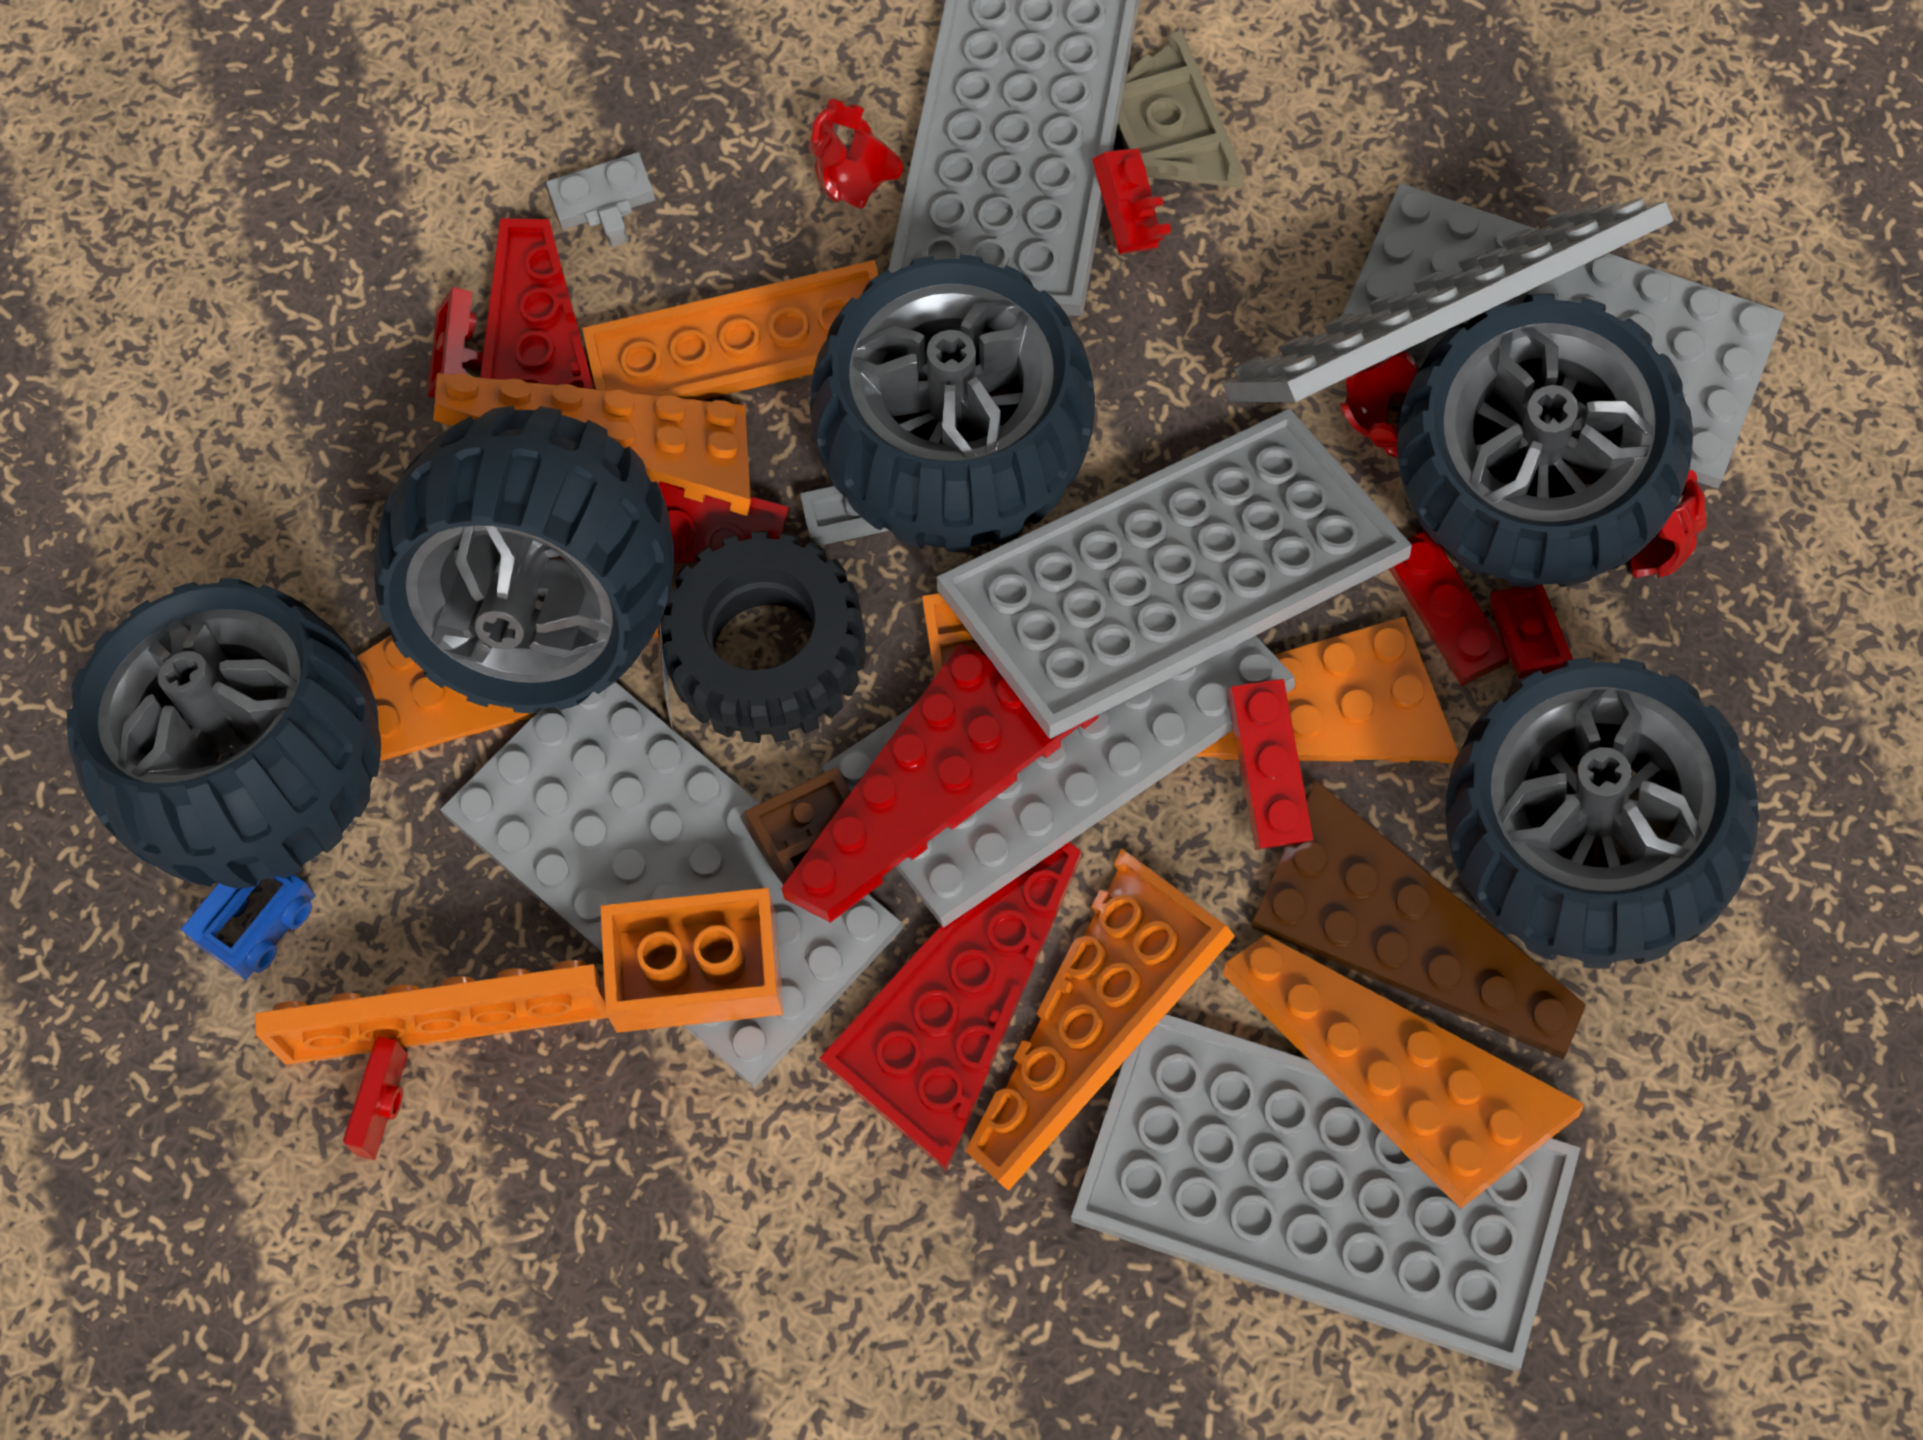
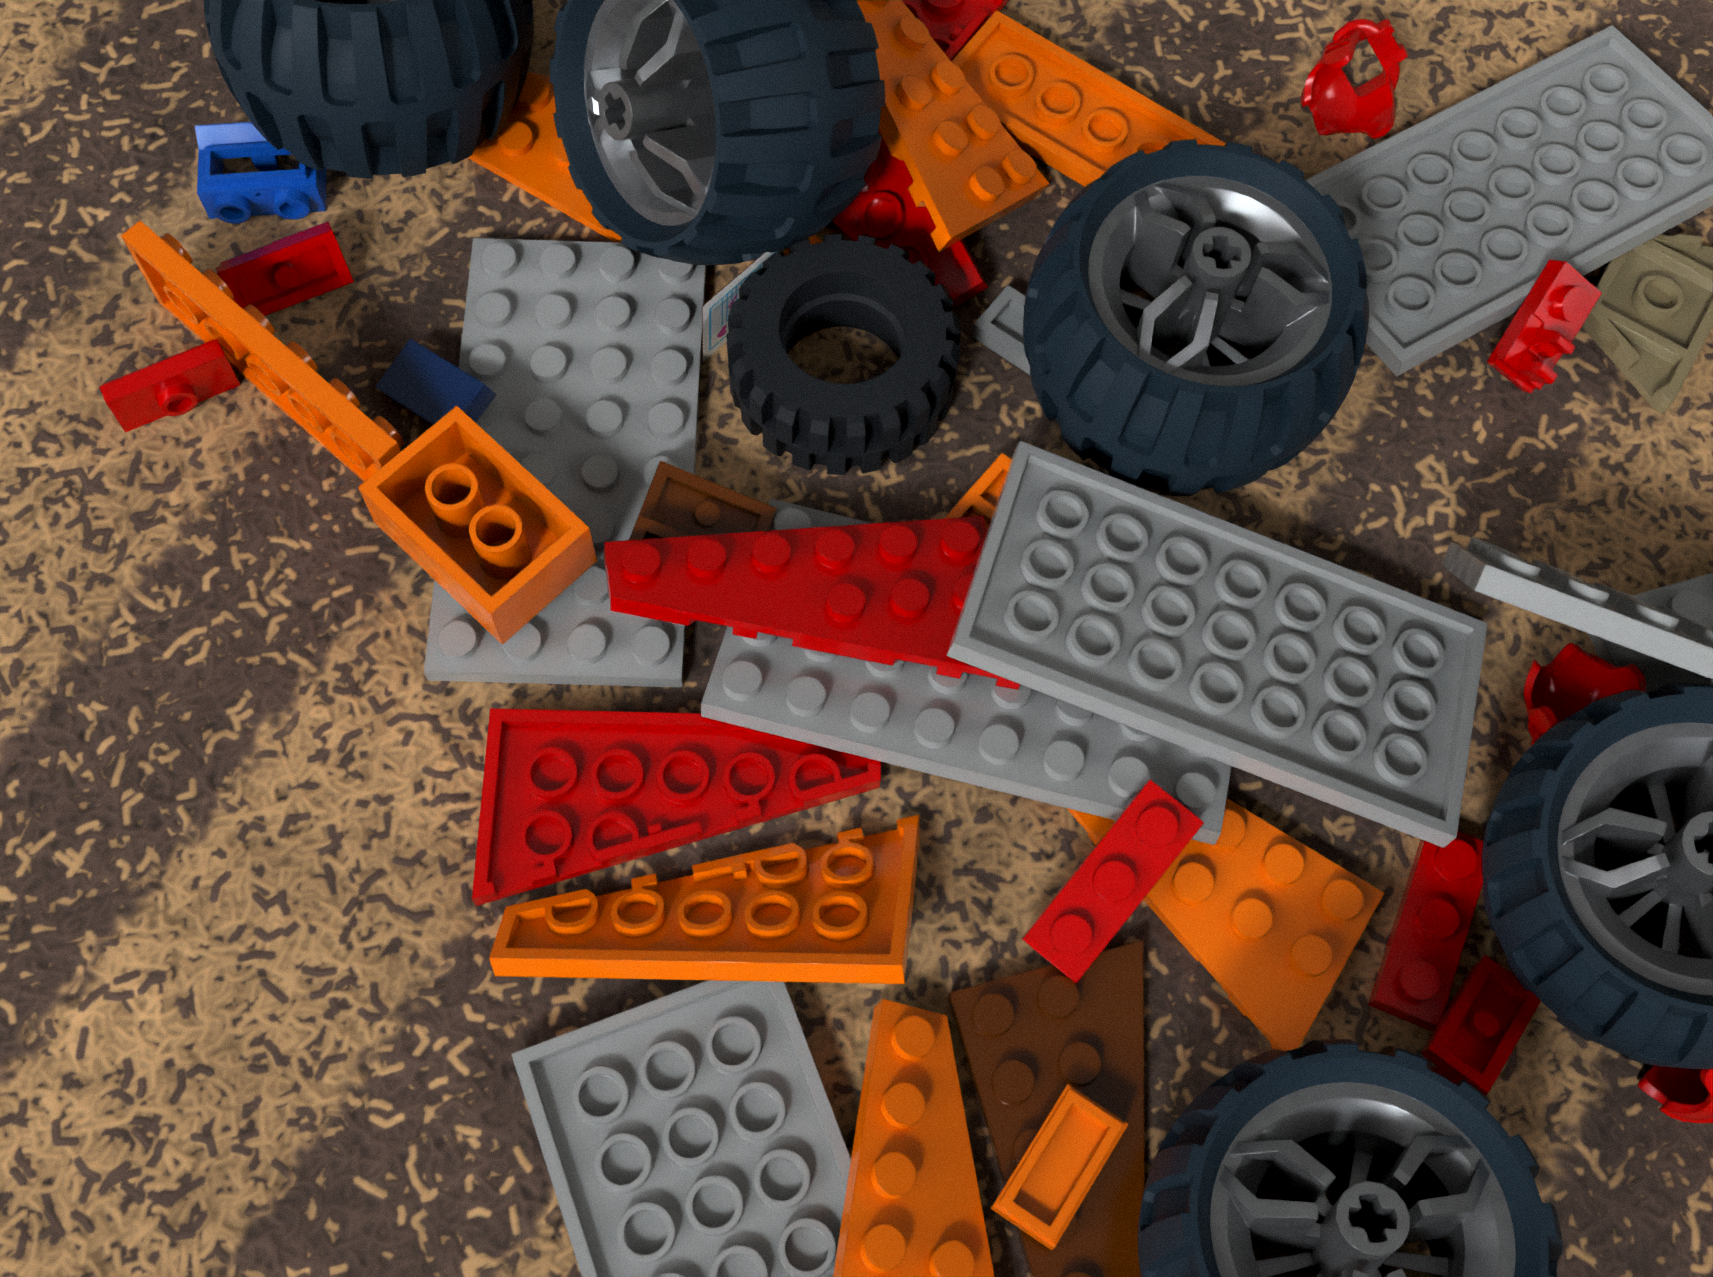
camera: 40 degrees right, 0 degrees up
none -> red plate [216,222,354,316]
none -> dark blue tile [375,339,497,425]
none -> orange tile [990,1084,1128,1250]

